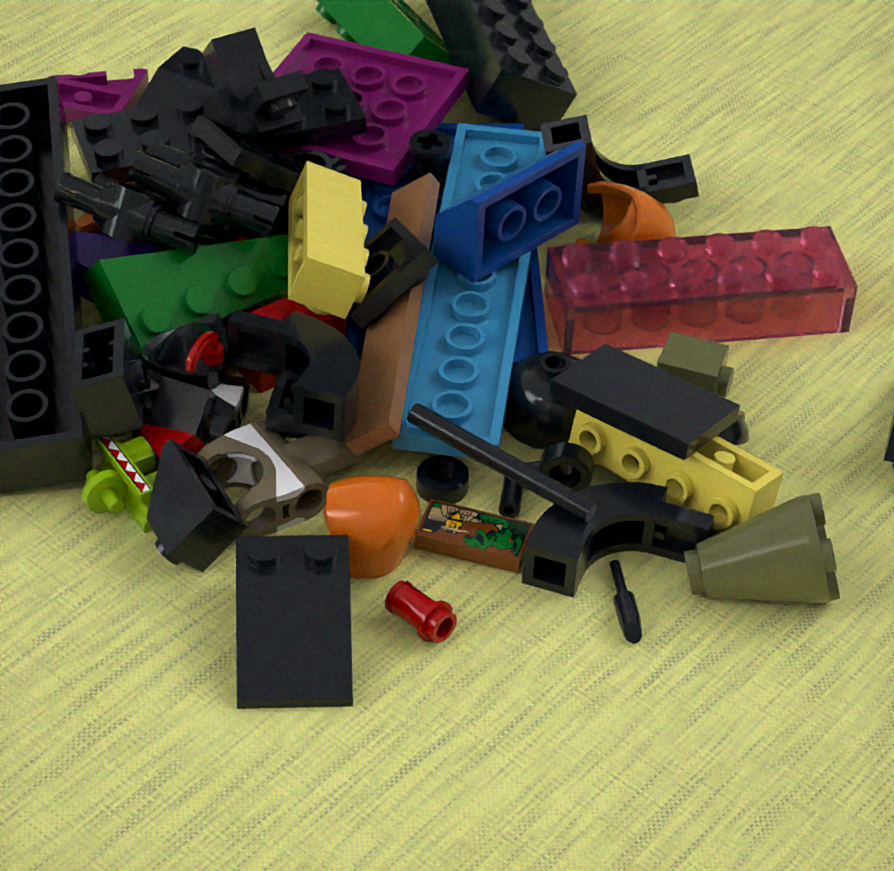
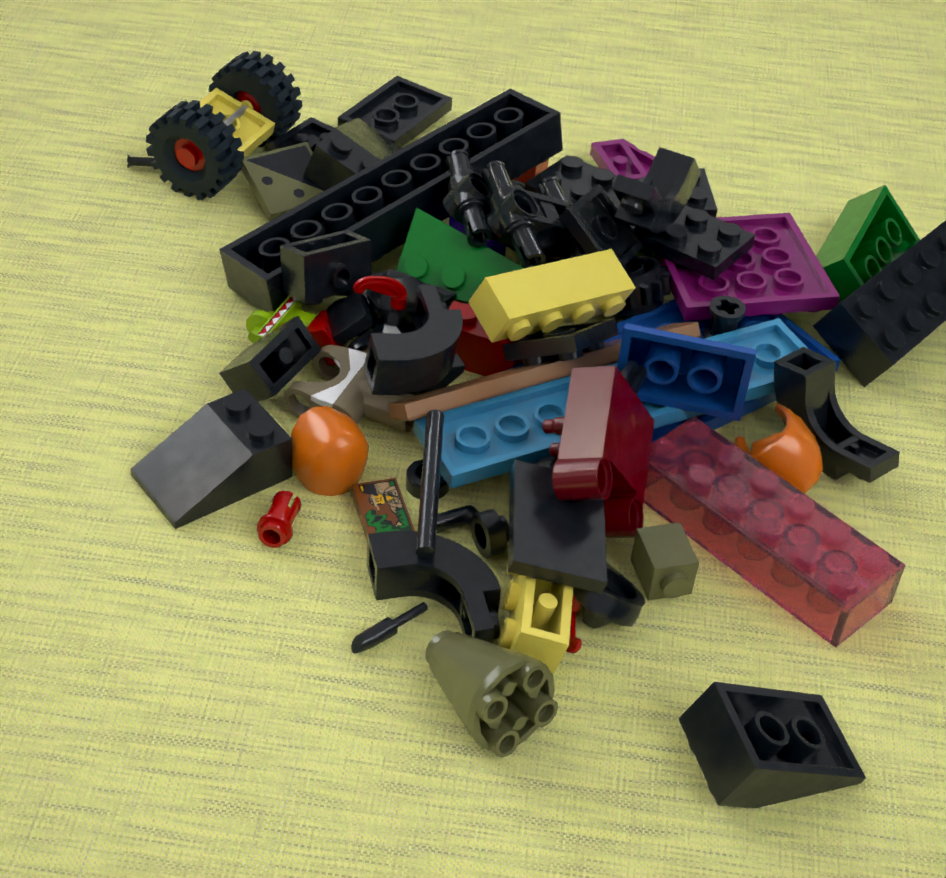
camera: 55 degrees right, 0 degrees up
none -> dark red piece [542,360,654,538]

